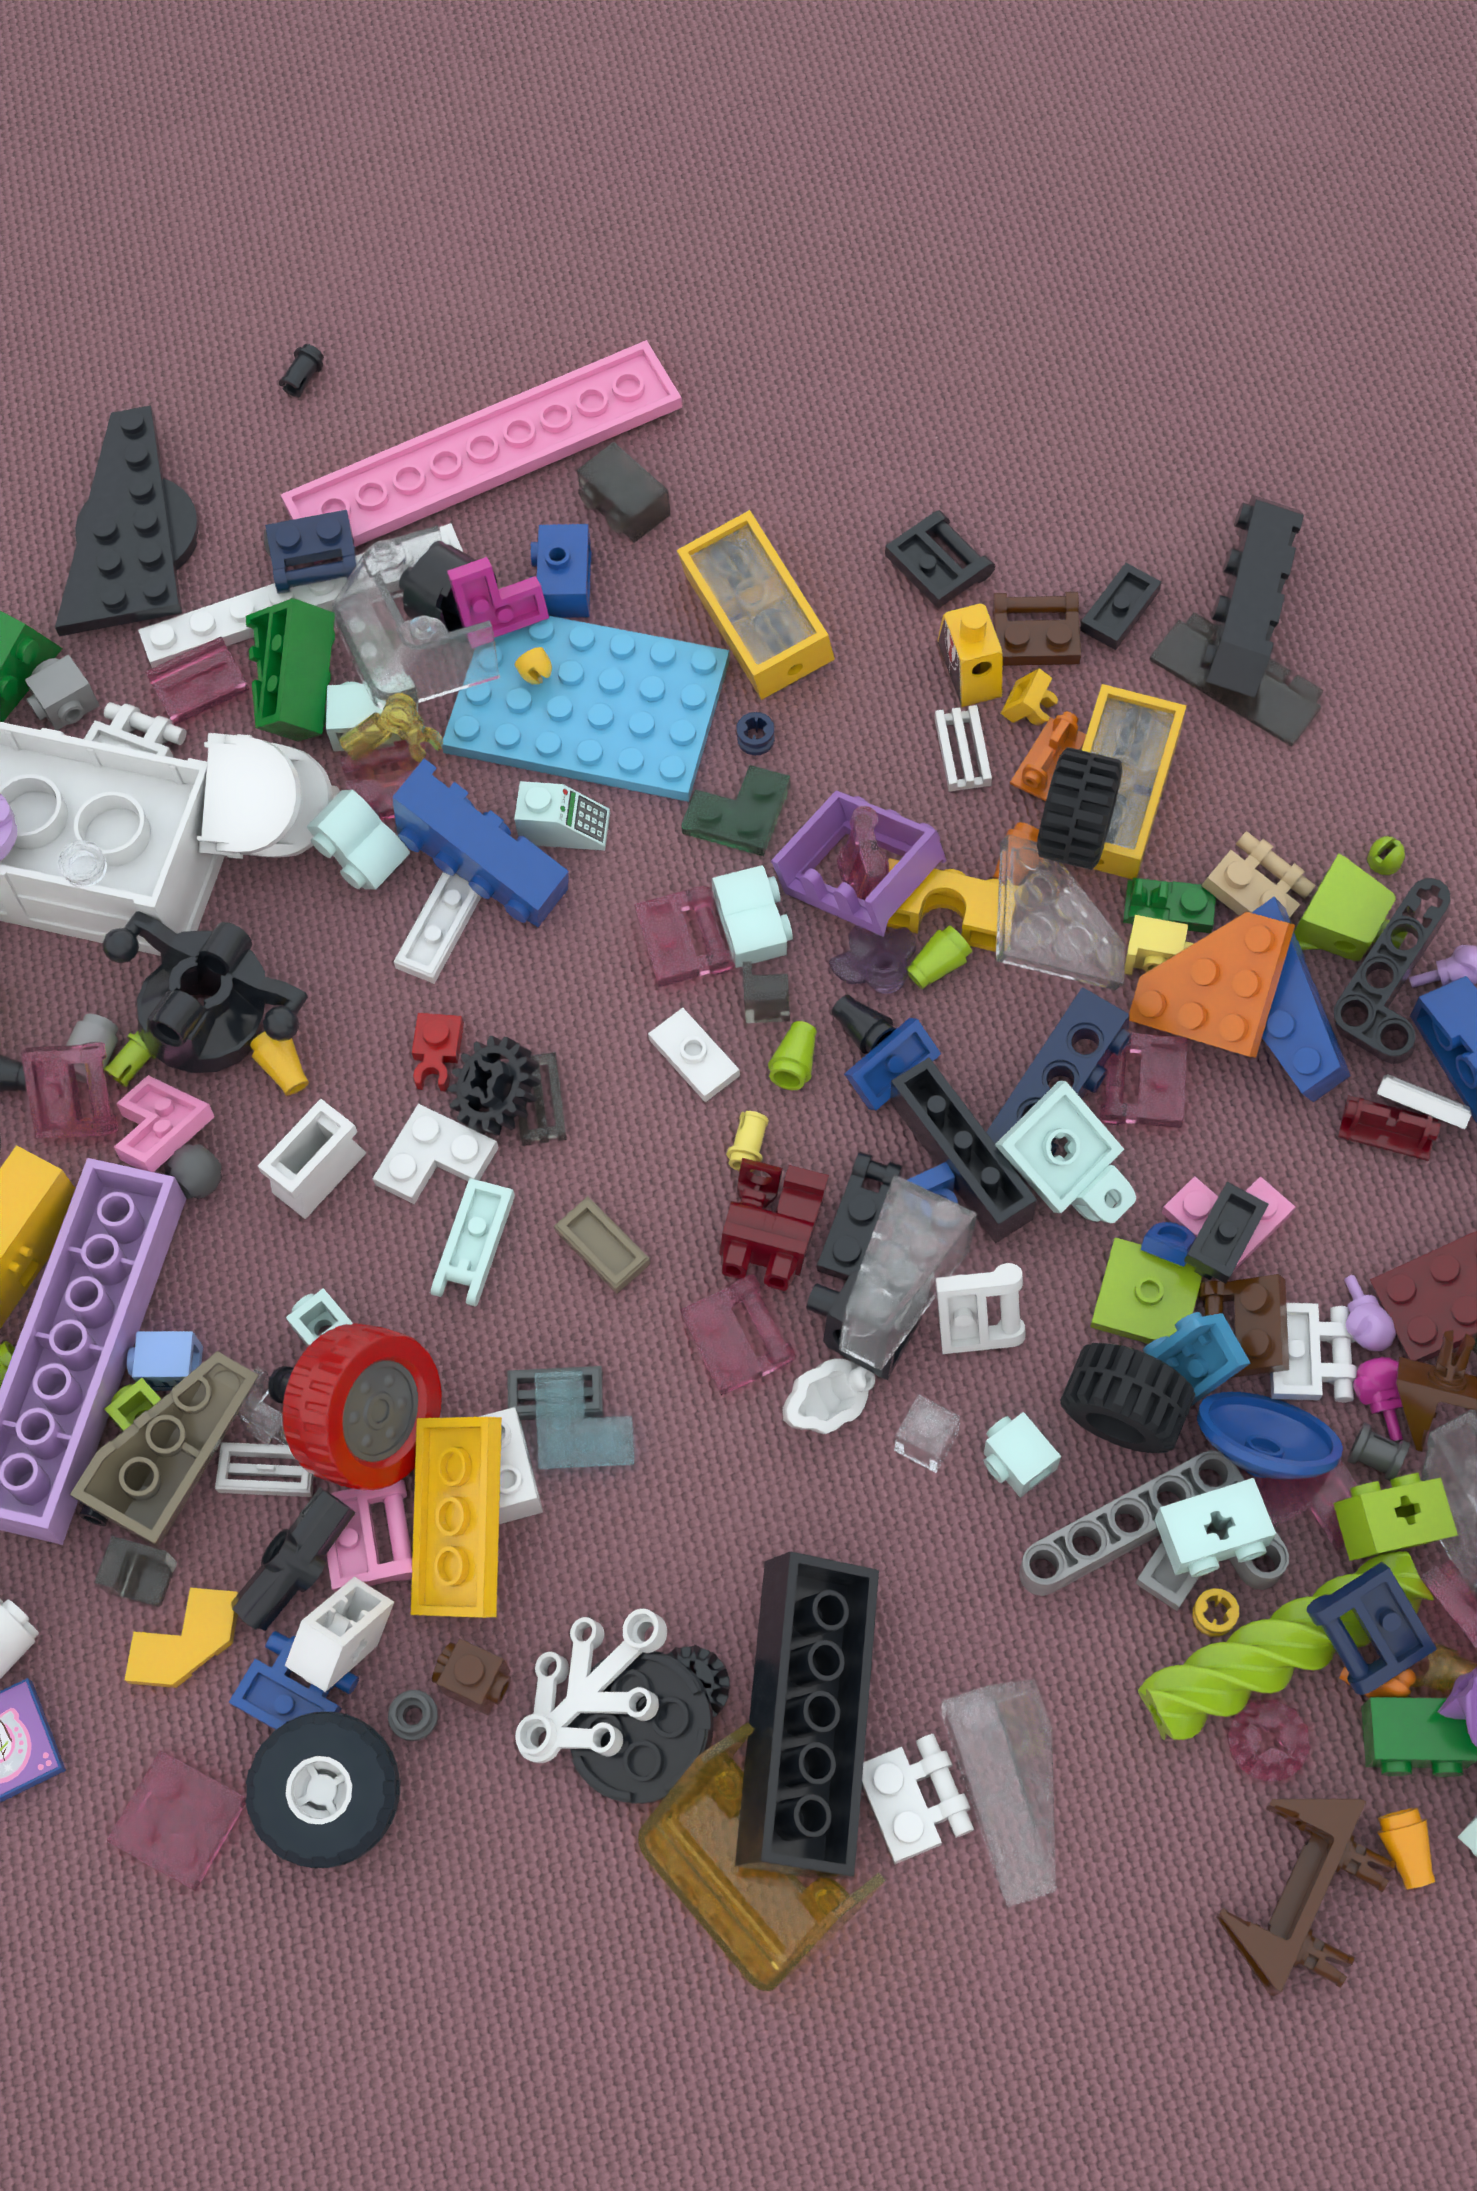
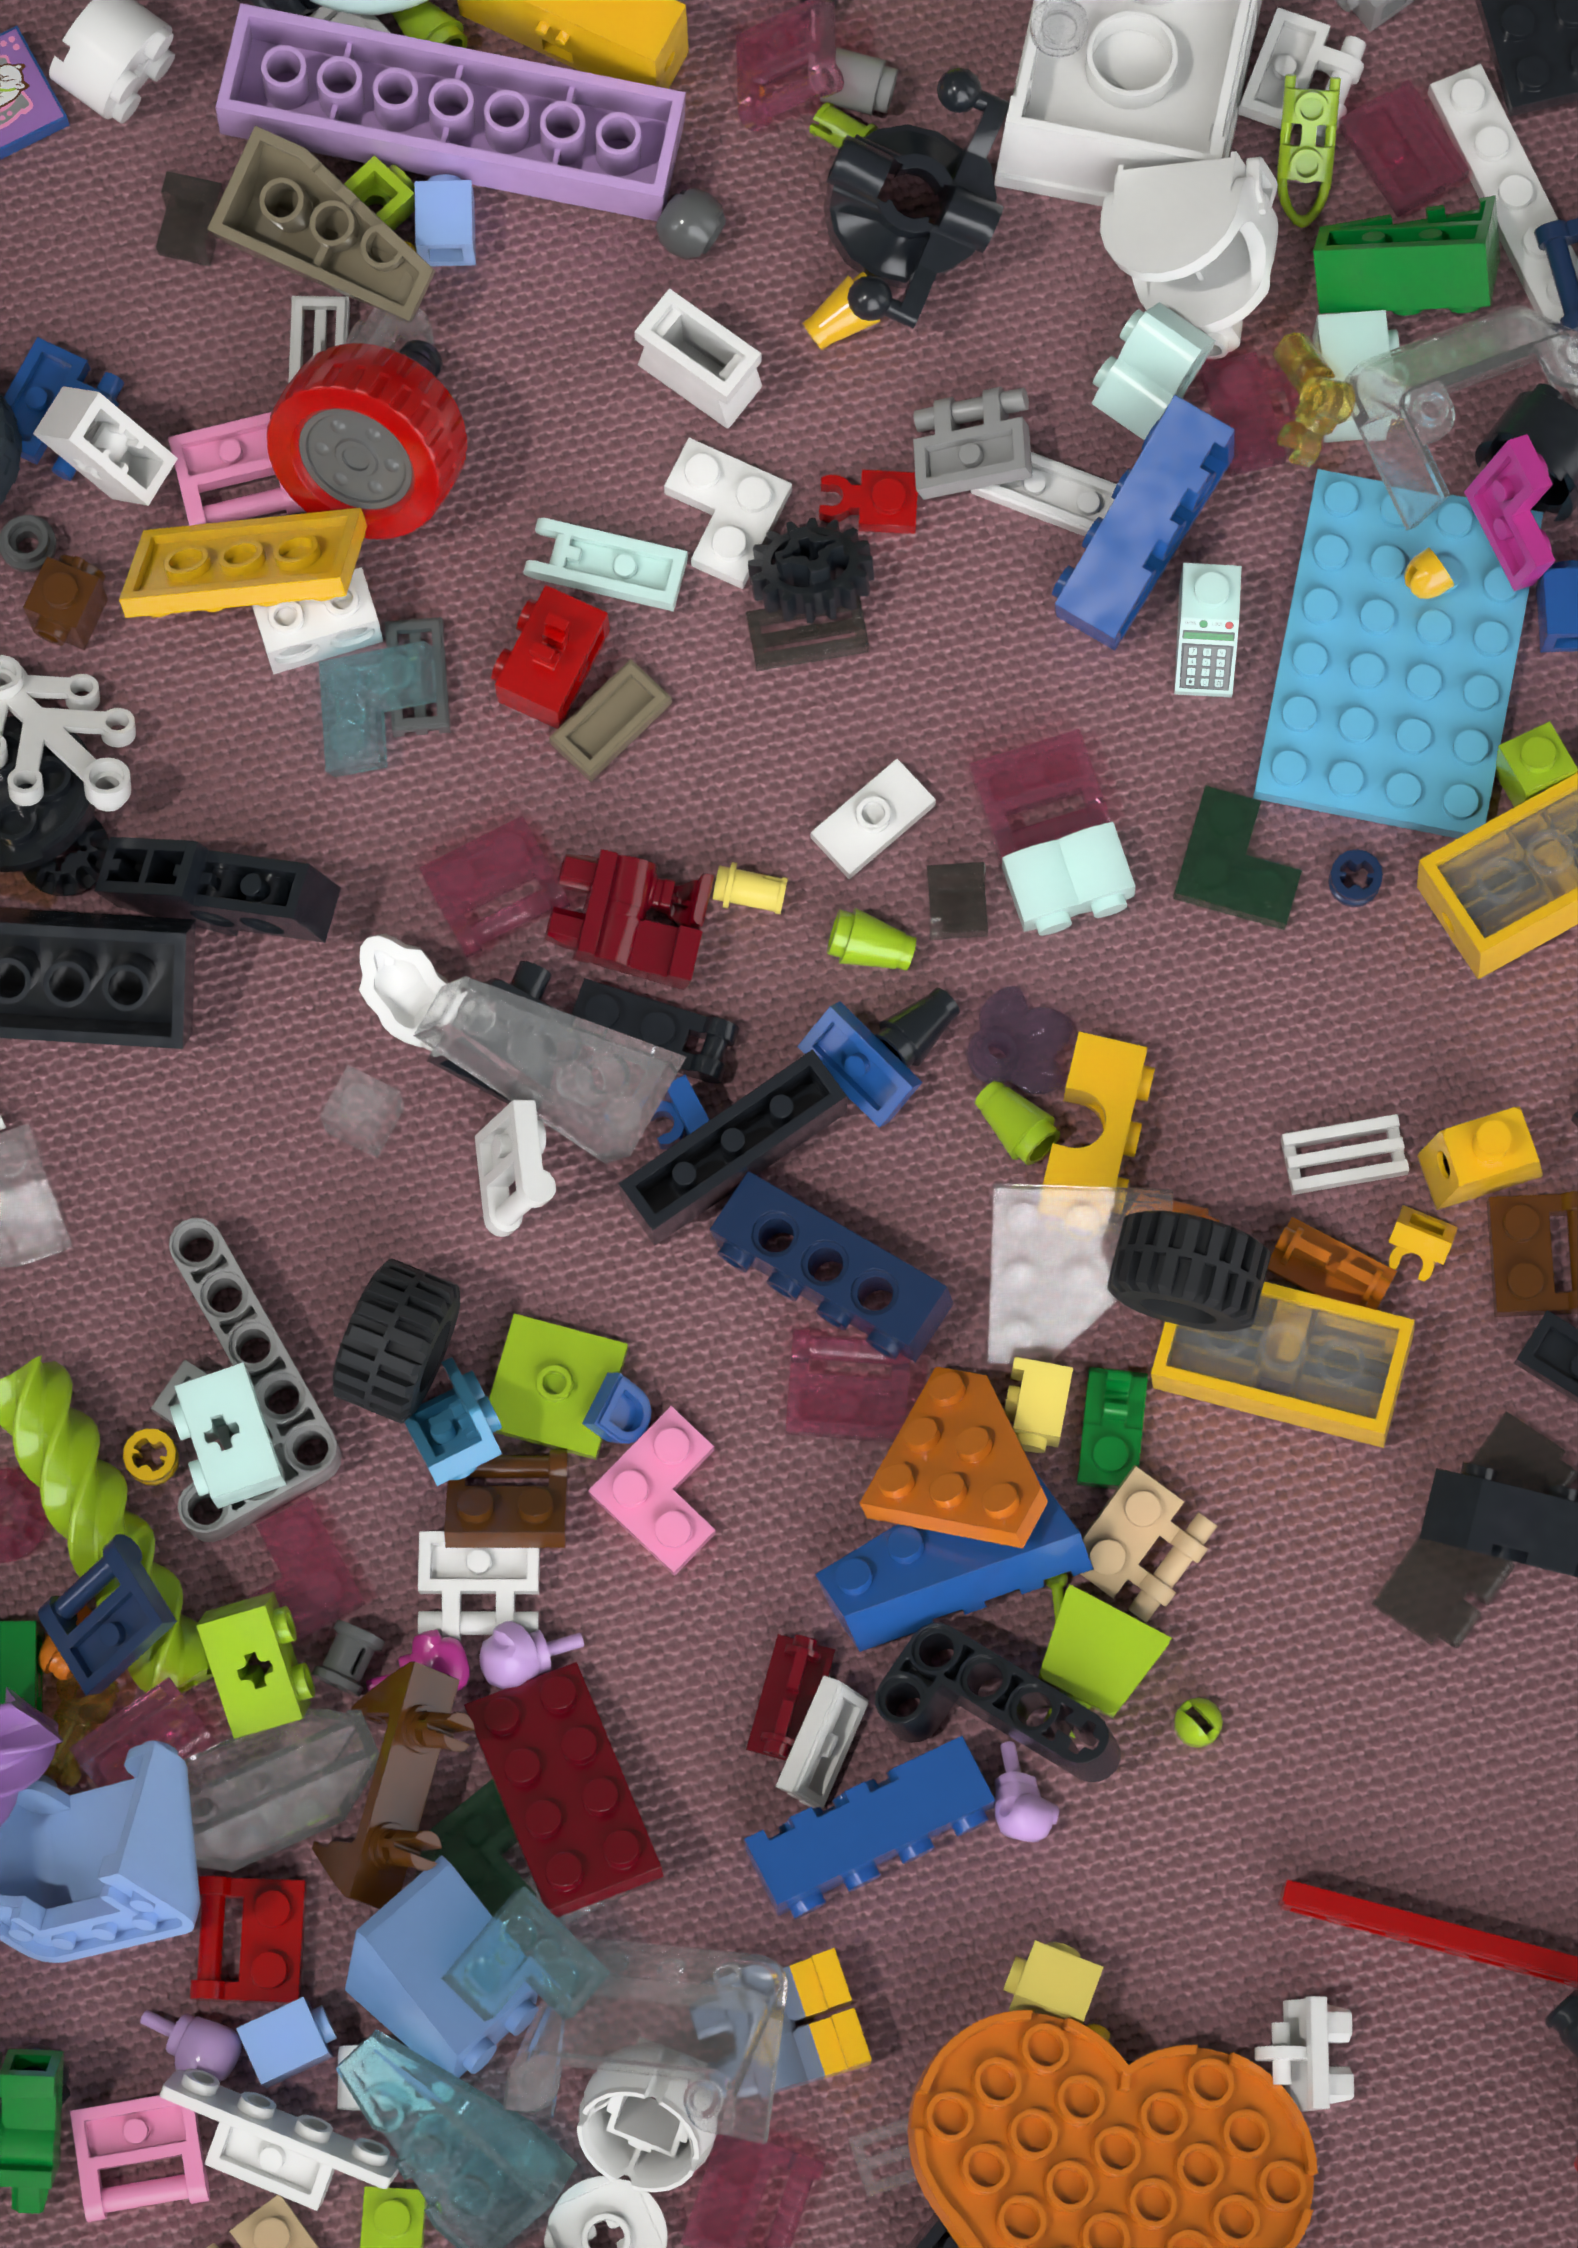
camera: 85 degrees right, 10 degrees up
bright pink plate [114,1075,214,1172] -> none
yellow tile [124,1587,238,1688] -> none
black piece [231,1487,356,1631] -> none
light aqua brick [286,1288,353,1347] -> none
medium lavender window [771,790,947,937] -> none
clear pink plate [837,806,889,900] -> none
light aqua brick [983,1412,1061,1498] -> none
light aqua plate [995,1081,1136,1223] -> none
black hinge [1184,1182,1269,1284] -> none
blue dish [1197,1392,1343,1480] -> none
none -> black brick [94,837,341,943]
none -> red brick [491,585,610,729]
none -> light grey plate [913,386,1032,500]
none -> lime piece [1277,74,1341,228]
none -> lime brick [1495,721,1578,807]

